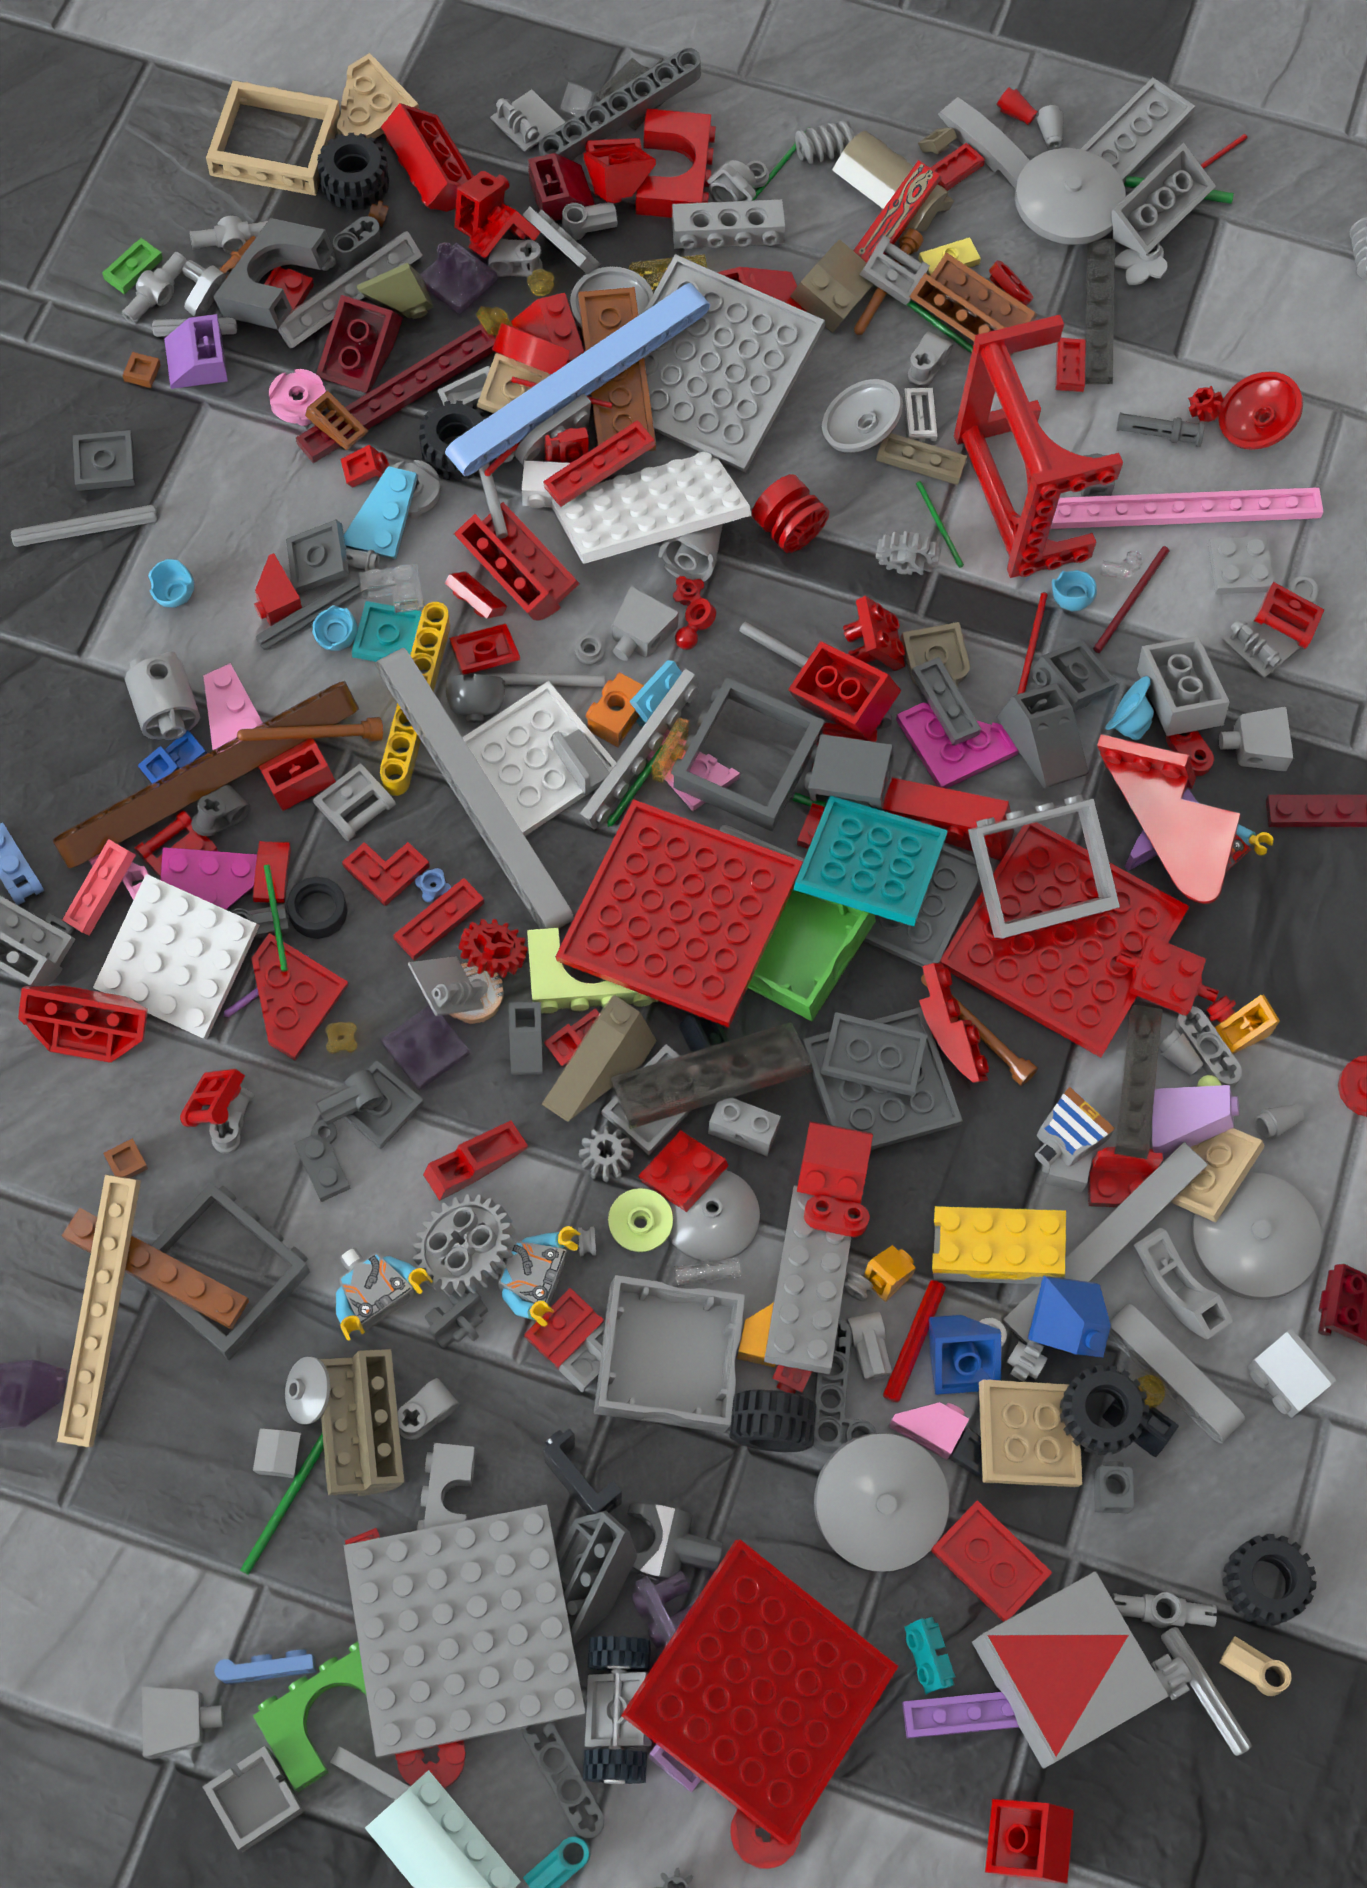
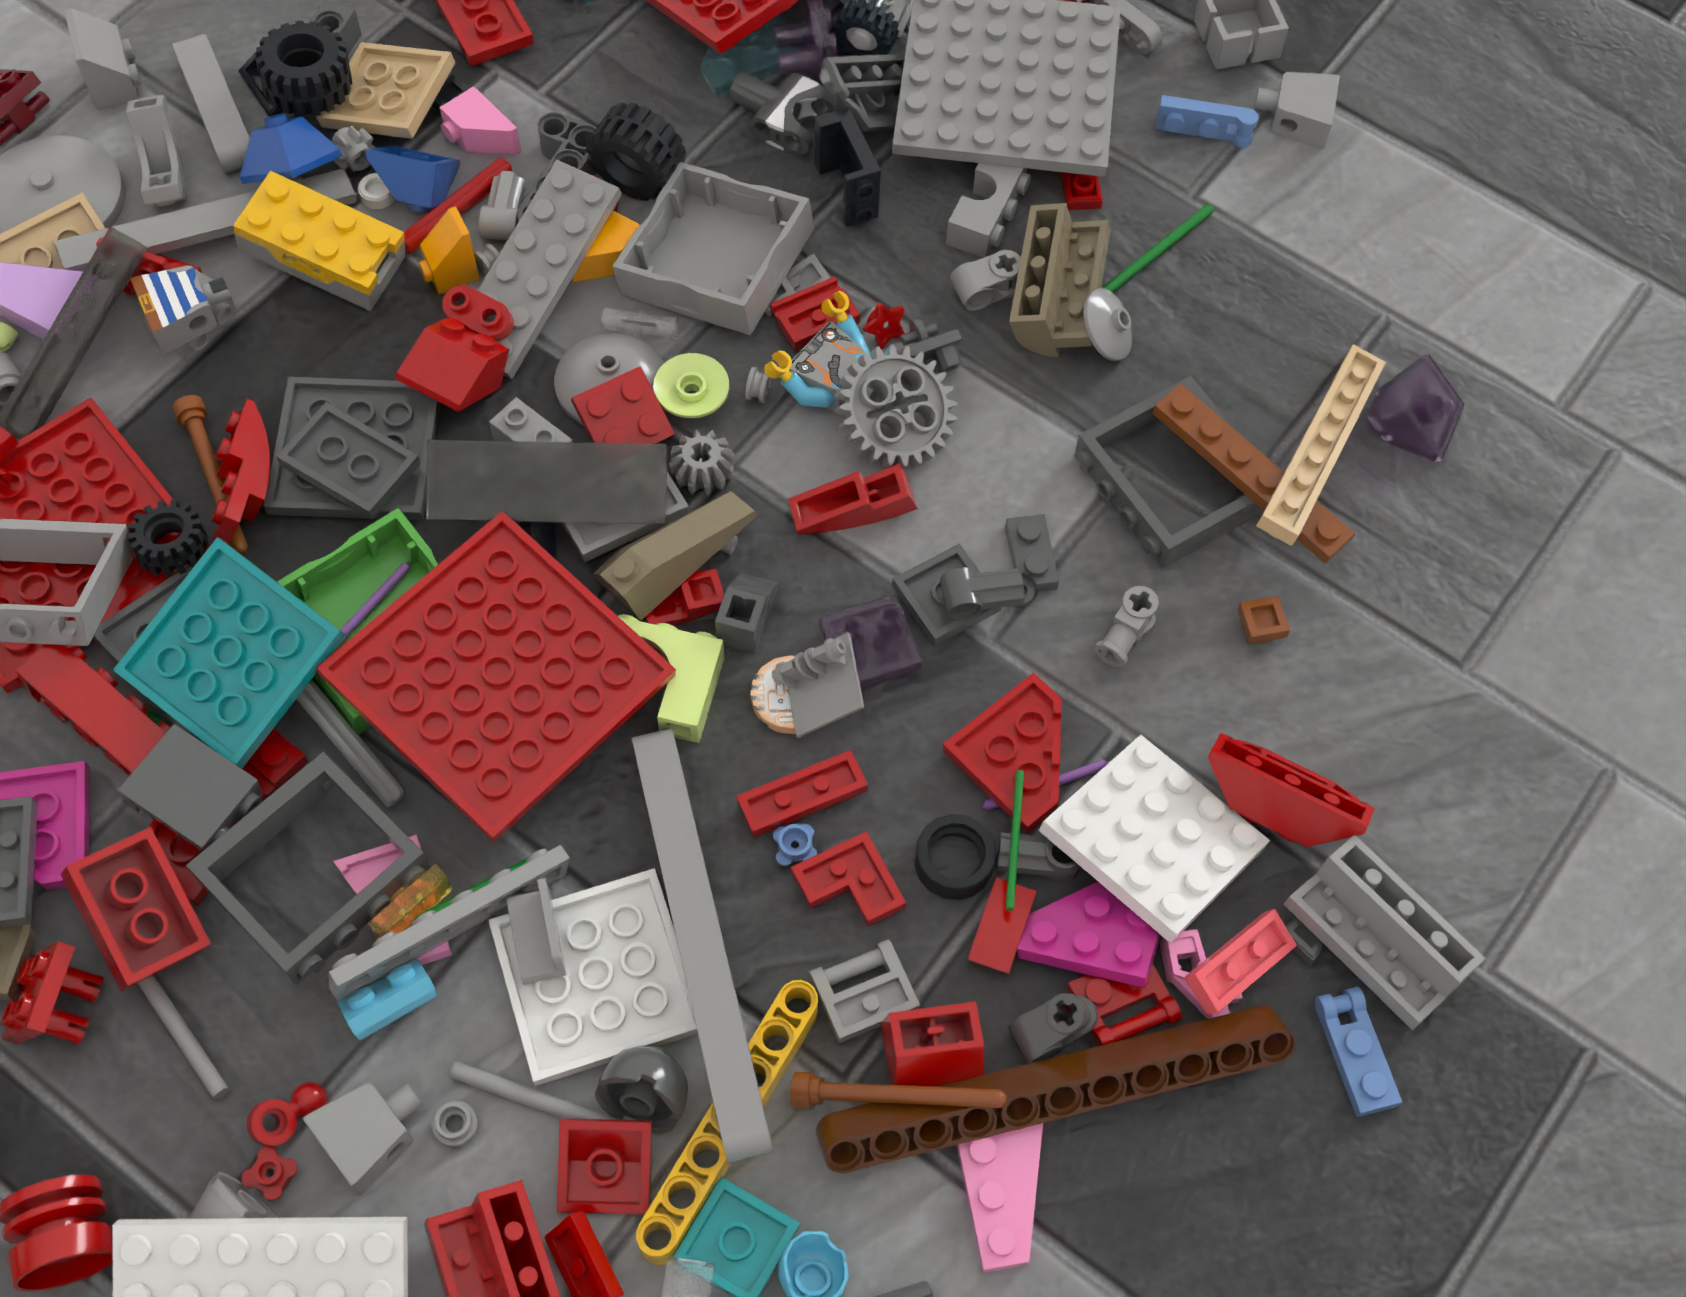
camera: 160 degrees left, 5 degrees down
light grey cylinder [124,652,200,740] -> none
blue slope [138,730,208,783] -> none
red plate [180,1069,245,1127] -> none
light grey piece [253,1429,301,1478] -> none
bright green arch [253,1641,366,1792] -> none
clear yellow plate [325,1022,357,1054] -> none
torso [336,1248,433,1341] -> none
red gear [458,919,528,978] -> none
orange brick [586,672,644,748] -> none
light grey dish [814,1433,949,1572] -> none
clear yellow plate [1137,1375,1165,1407] -> none
none -> black tyre [127,500,209,577]
none -> medium lavender axle [331,562,410,654]
none -> red plate [863,302,905,349]

